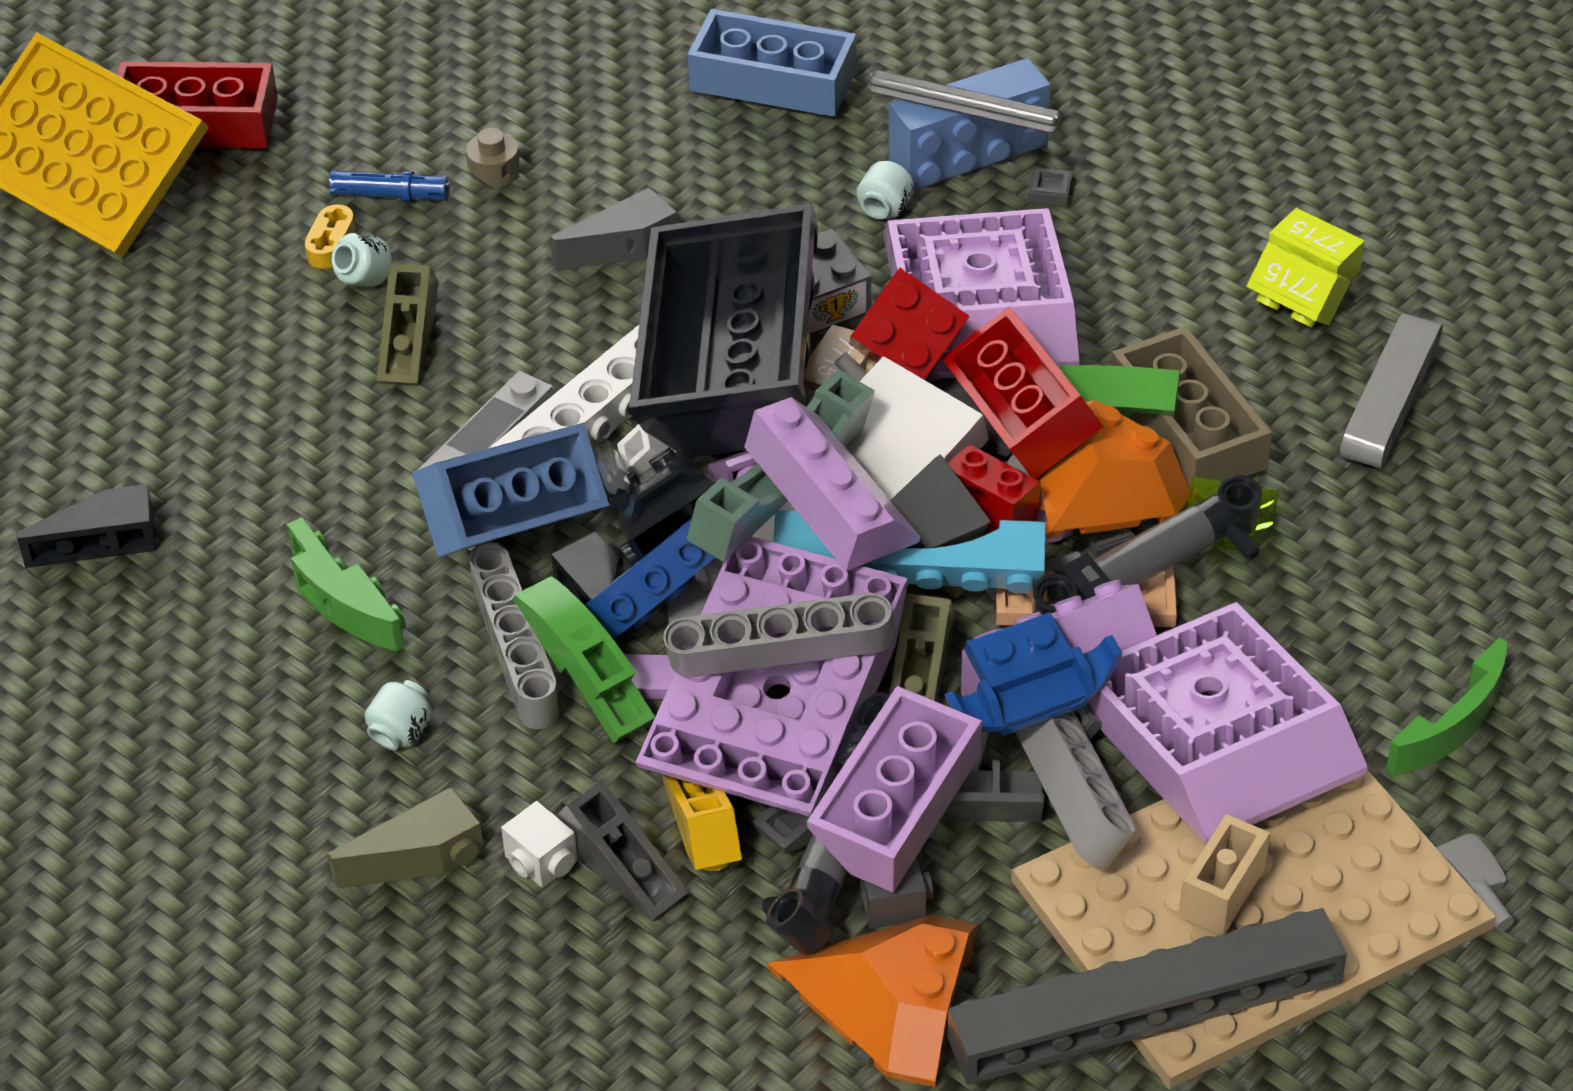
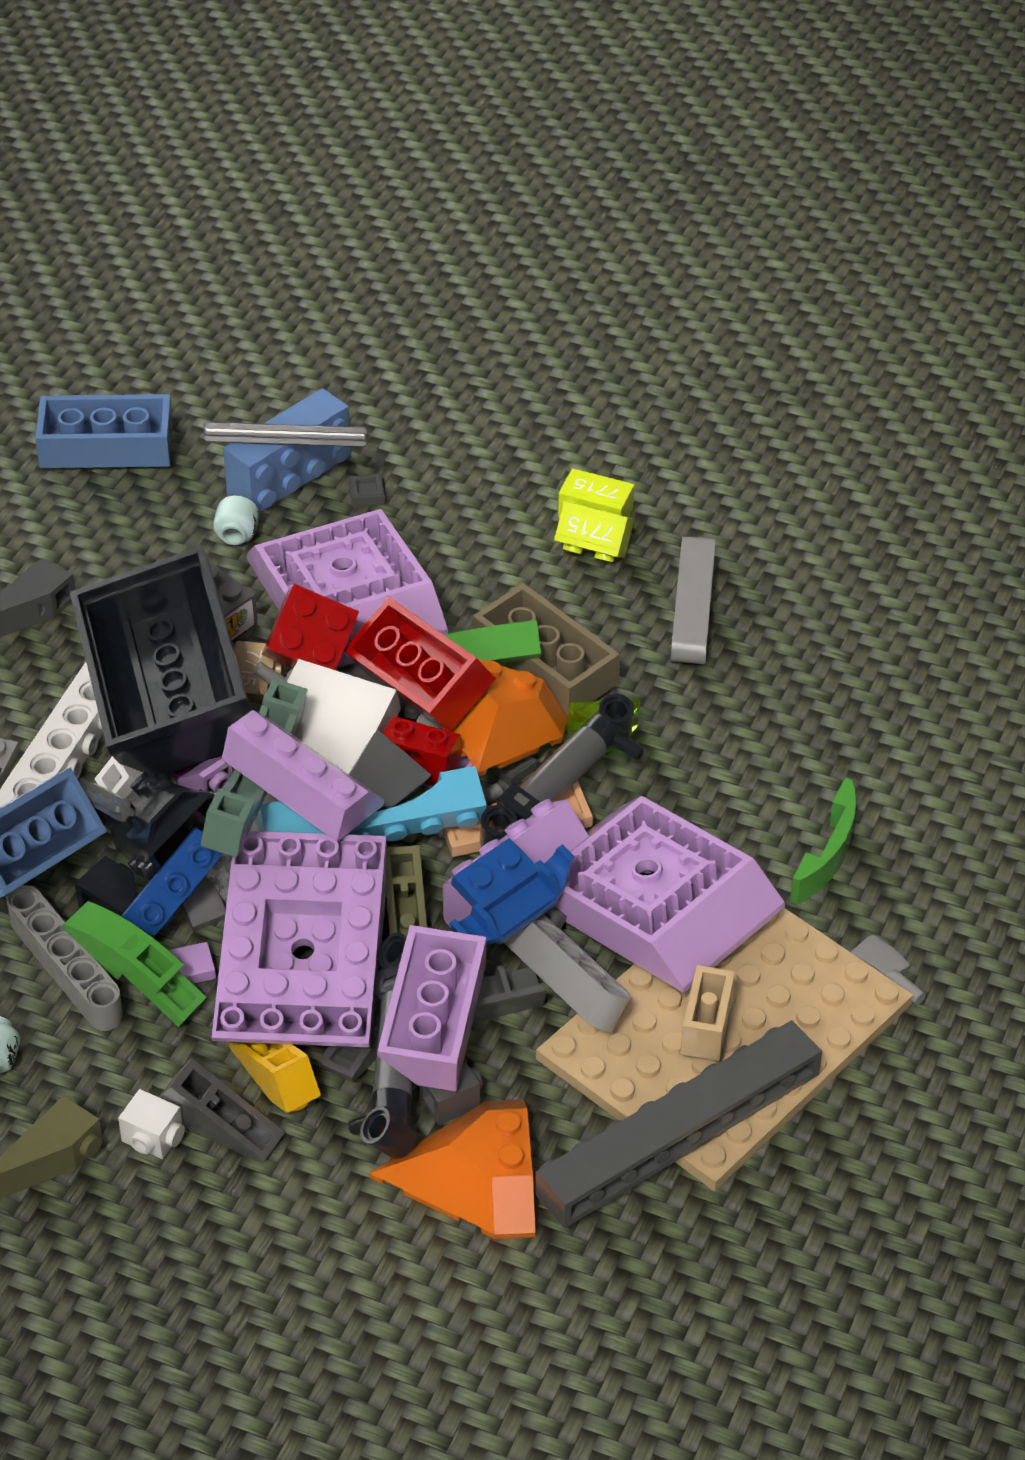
camera: 20 degrees left, 0 degrees up
light grey beam [663,593,896,677] -> none

